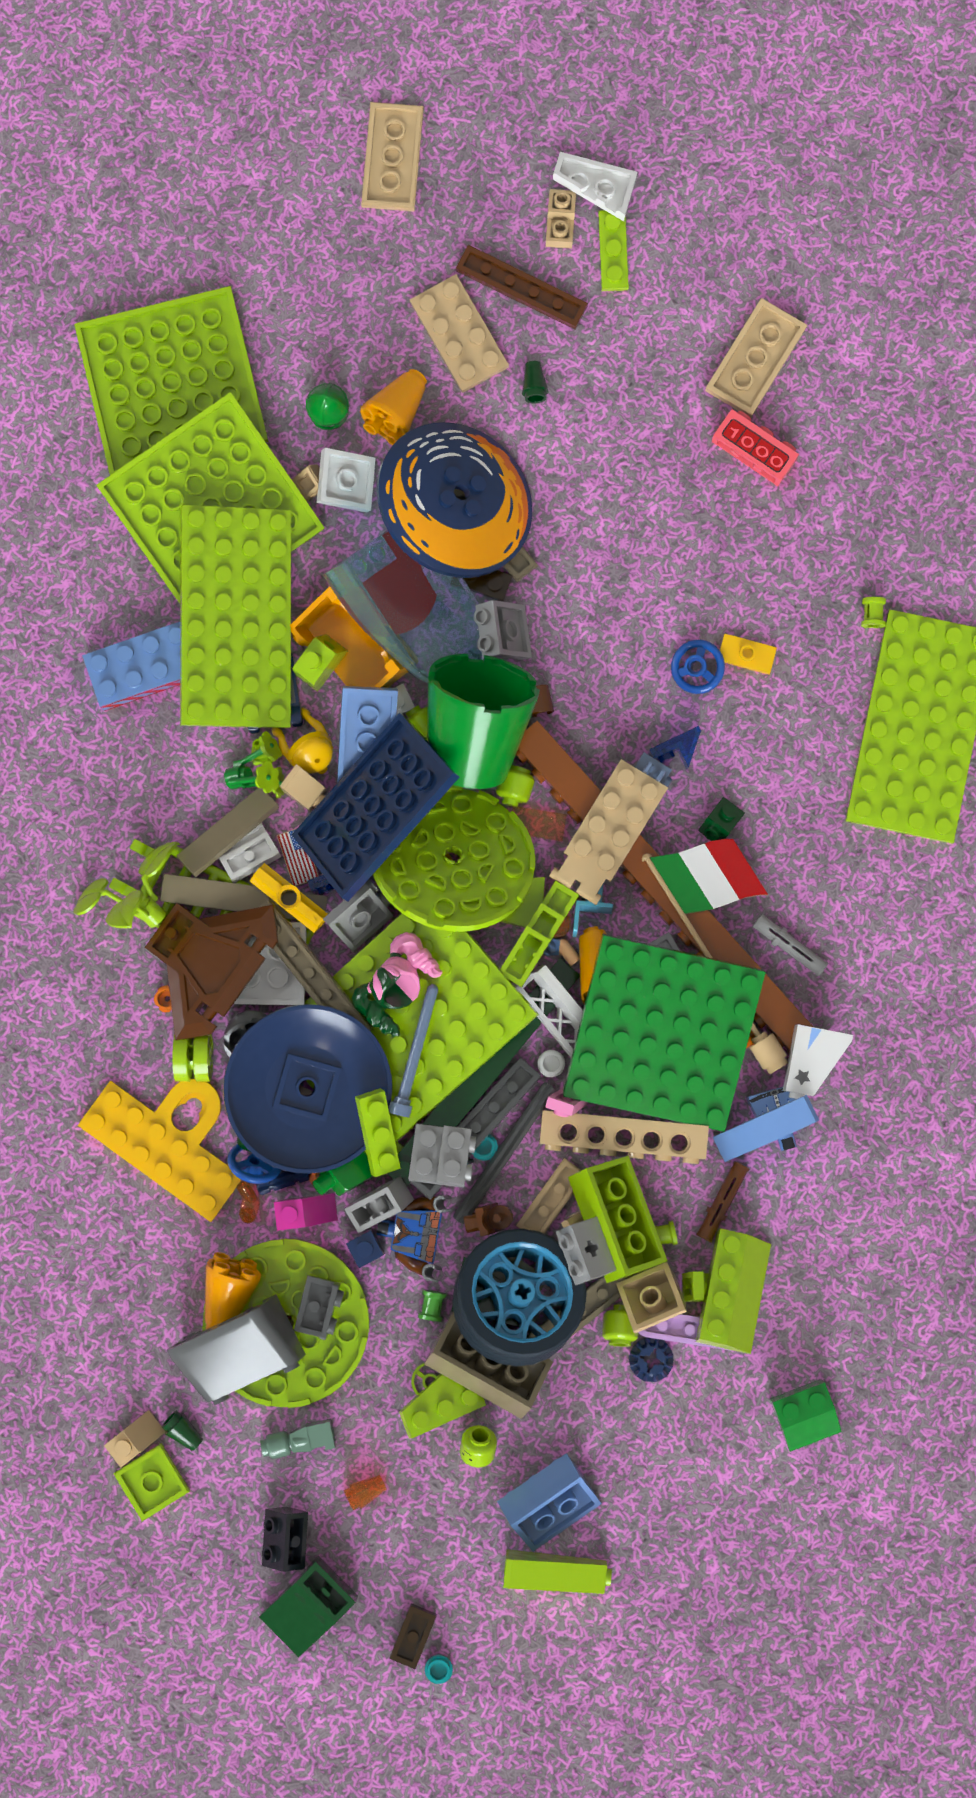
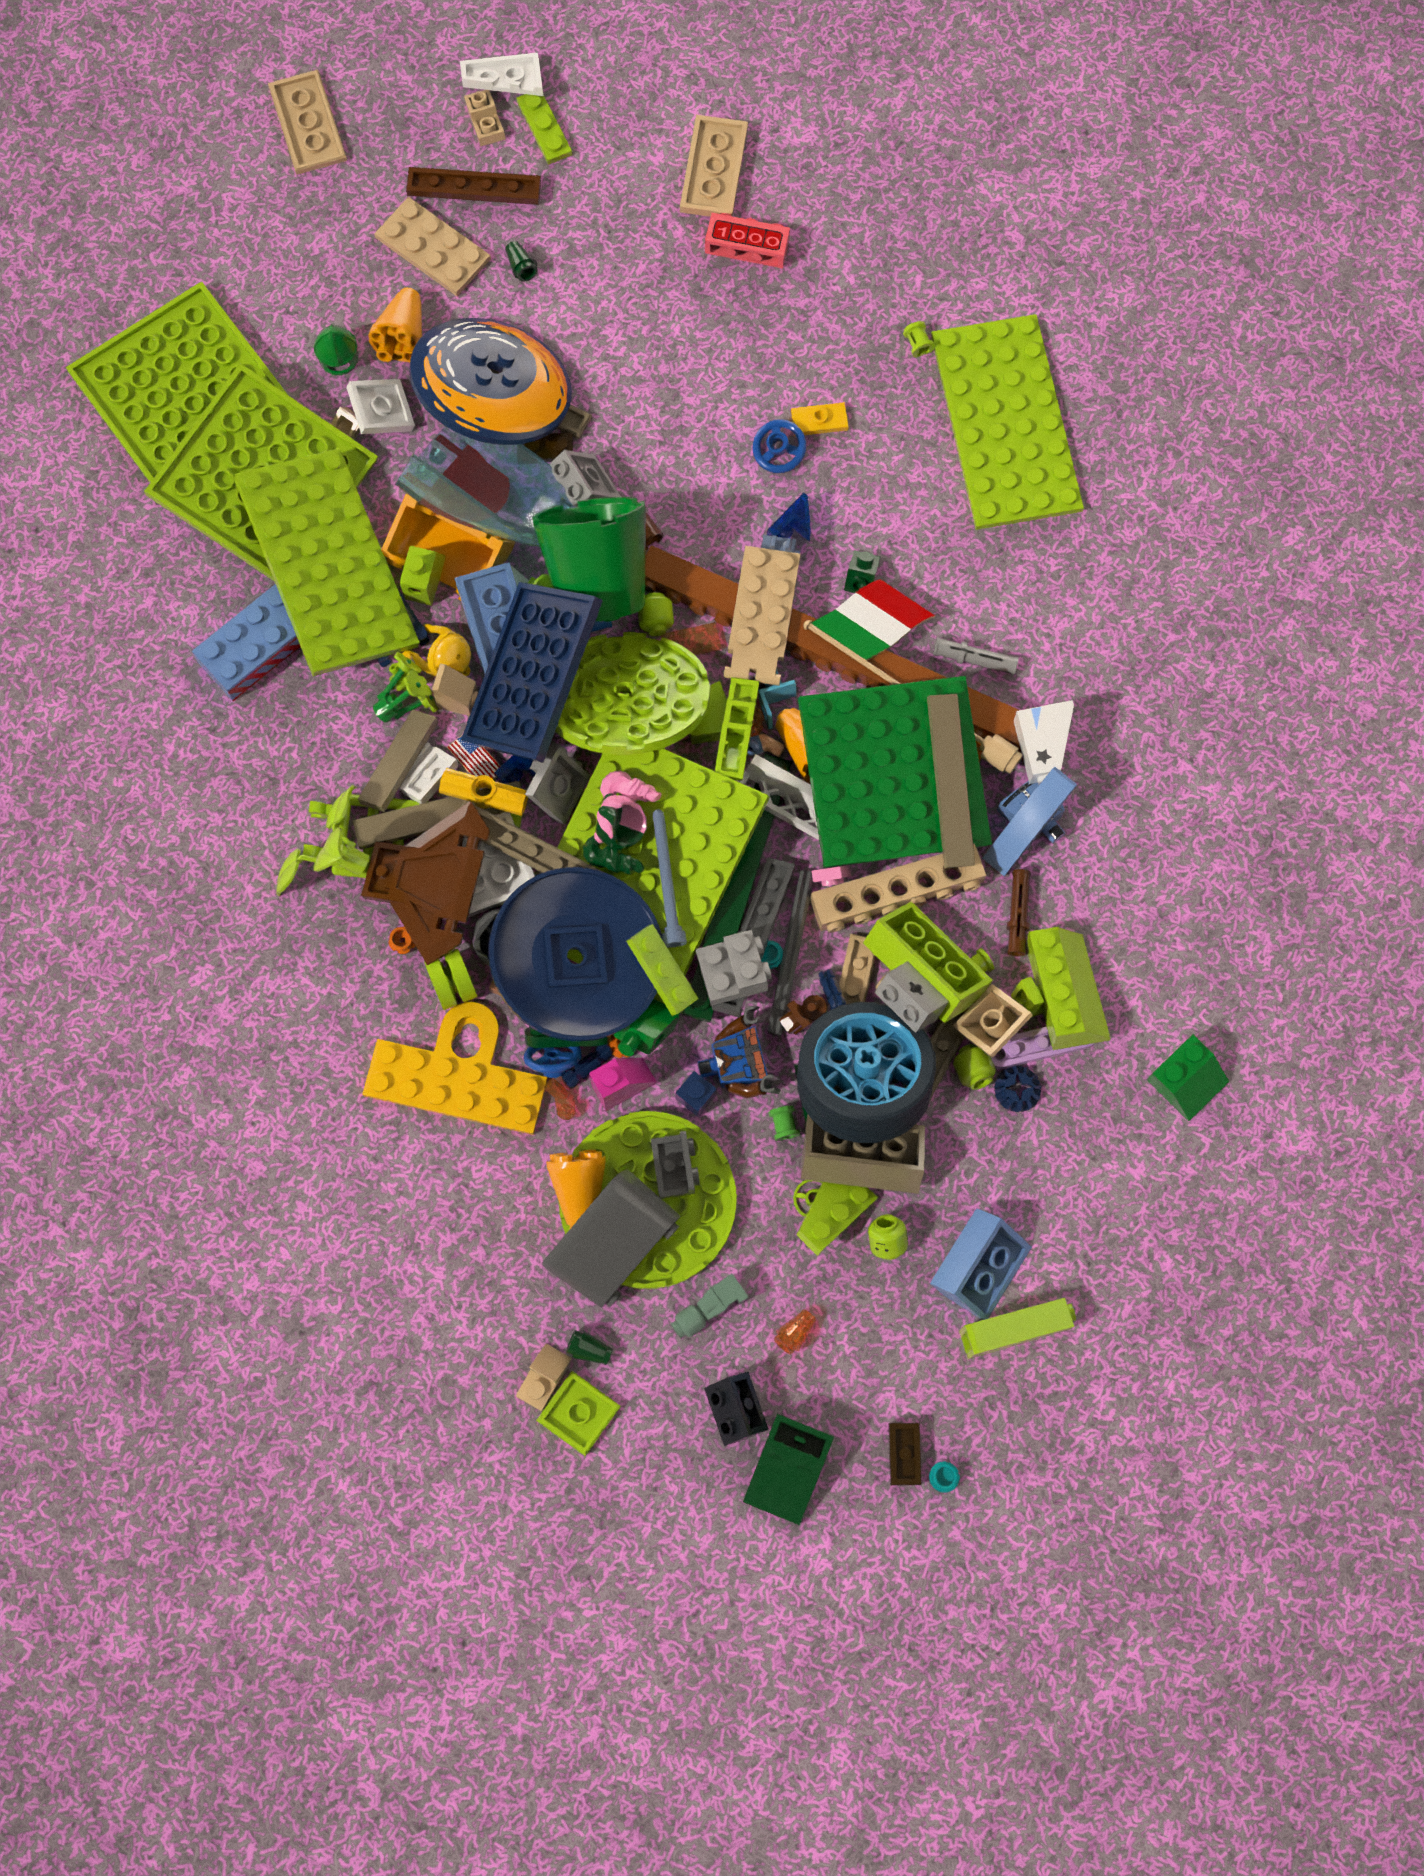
camera: 30 degrees left, 10 degrees down
light grey brick [344,1176,414,1233] -> none
white tile [537,1050,565,1077] -> none
none -> dark blue axle [818,969,846,1010]
none -> dark tan tile [927,694,975,868]

